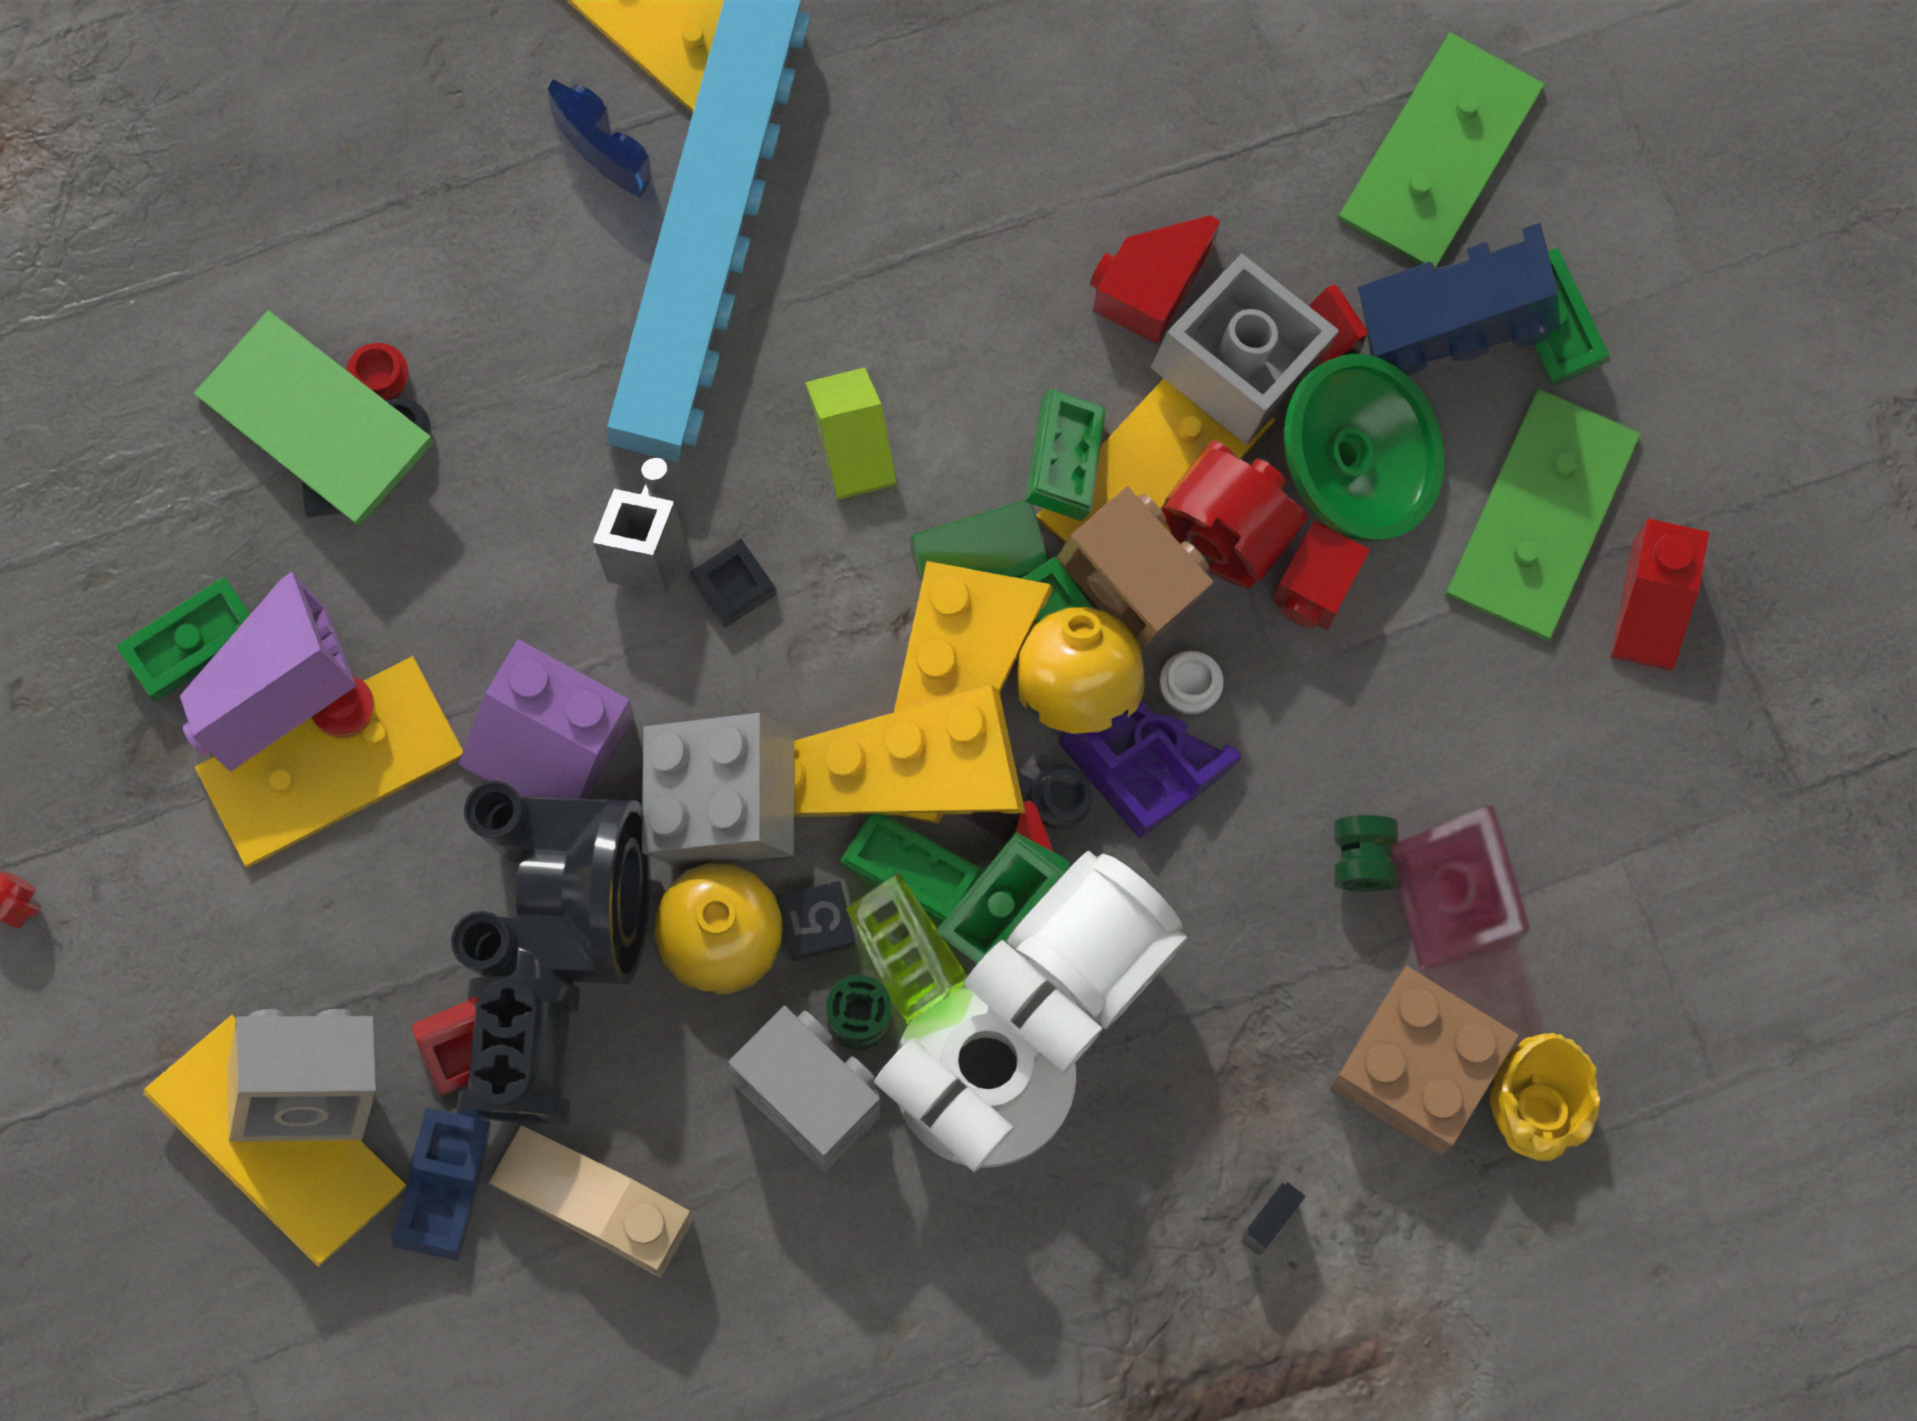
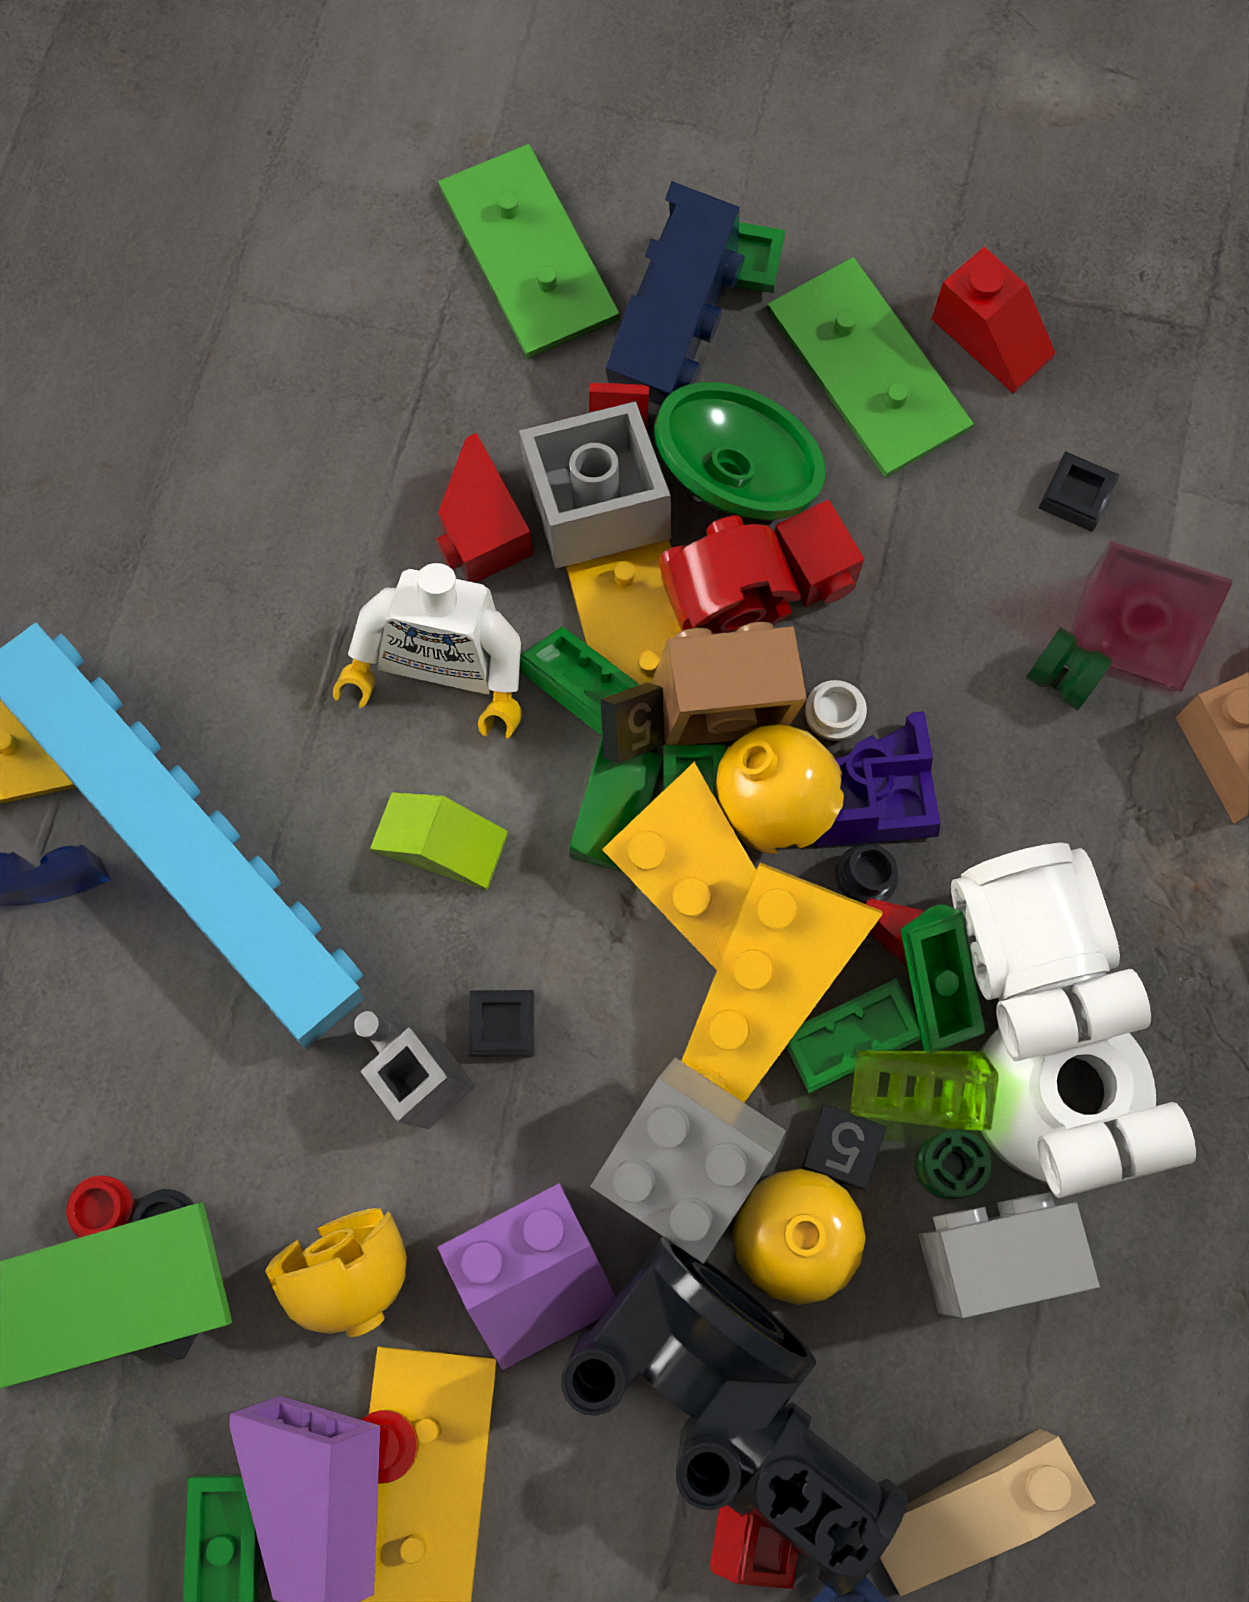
camera: 50 degrees left, 0 degrees up
none -> yellow cylinder [265,1208,407,1337]
none -> white torso [333,563,523,739]
none -> black tile [600,682,665,764]
none -> black tile [1038,451,1120,532]

